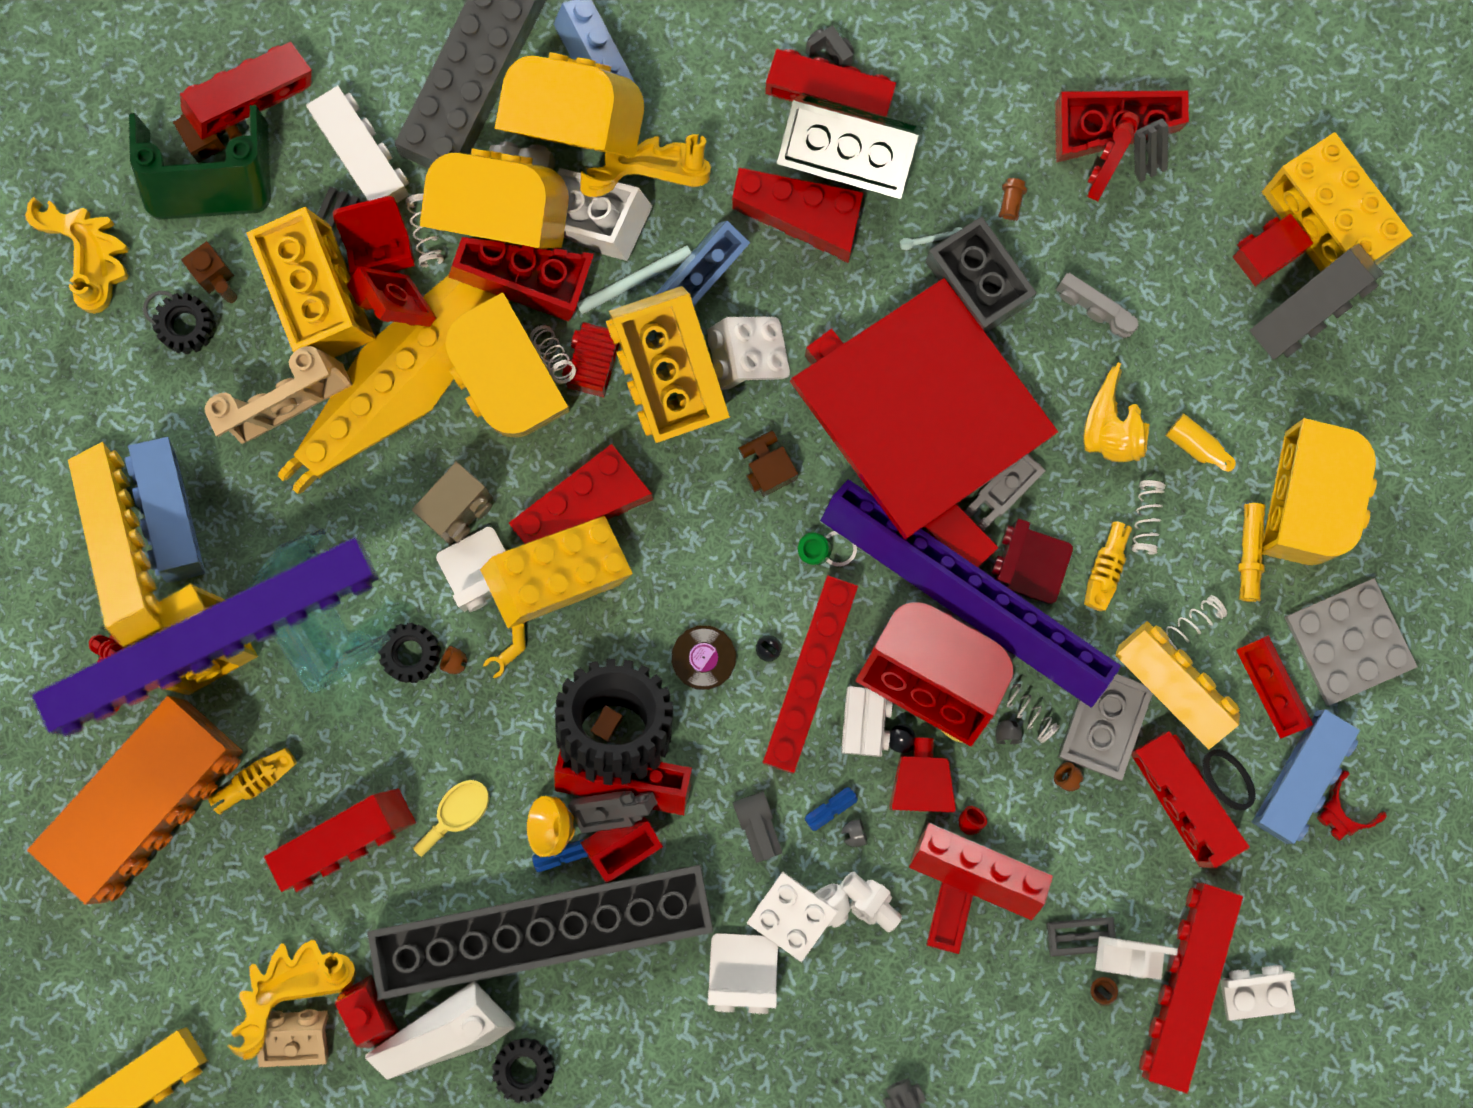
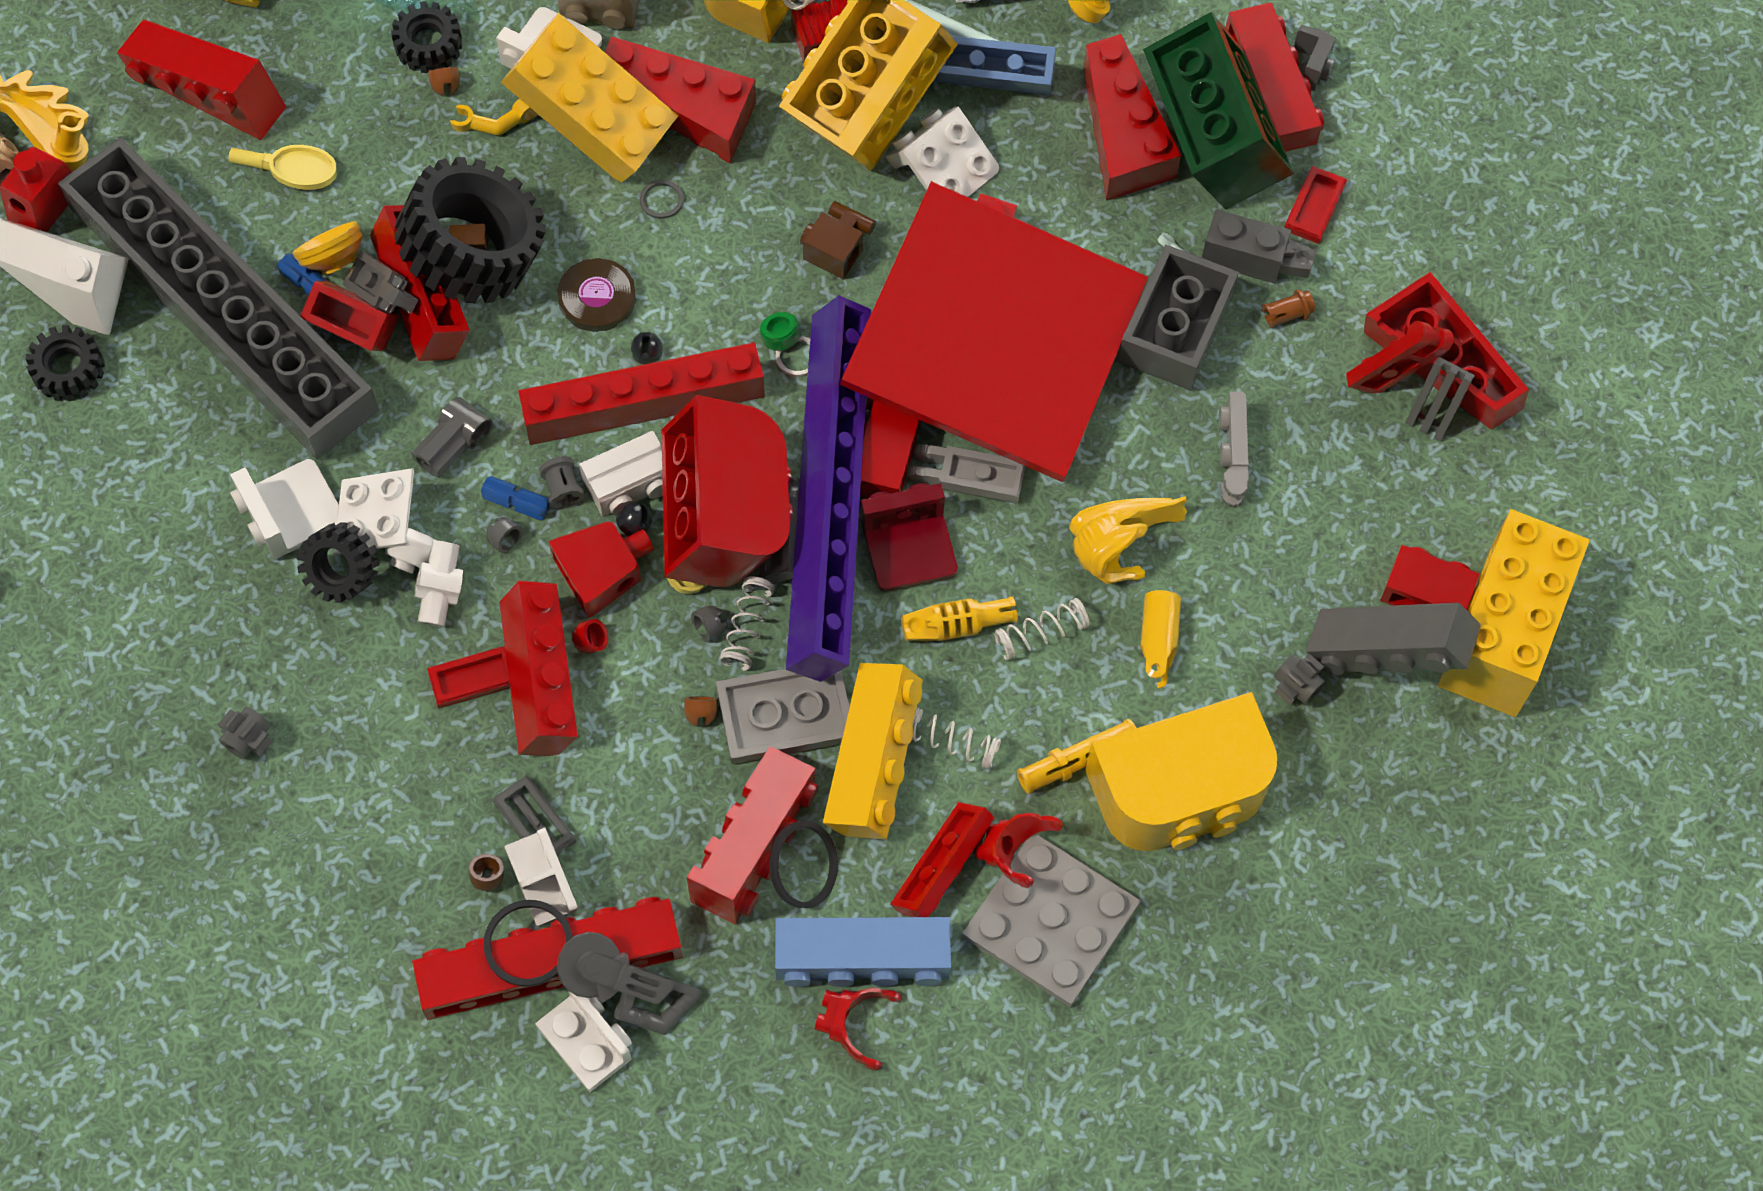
camera: 55 degrees right, 15 degrees down
none -> black tyre [297,522,380,603]
none -> black piece [484,900,572,987]
none -> dark grey bush [539,456,585,510]
none -> dark grey piece [556,932,702,1035]
none -> dark grey piece [640,180,683,219]
none -> red helmet [975,813,1063,888]
none -> dark grey hinge [1202,209,1316,284]
none -> dark grey gear [1274,653,1326,706]
none -> red tile [1284,166,1348,244]

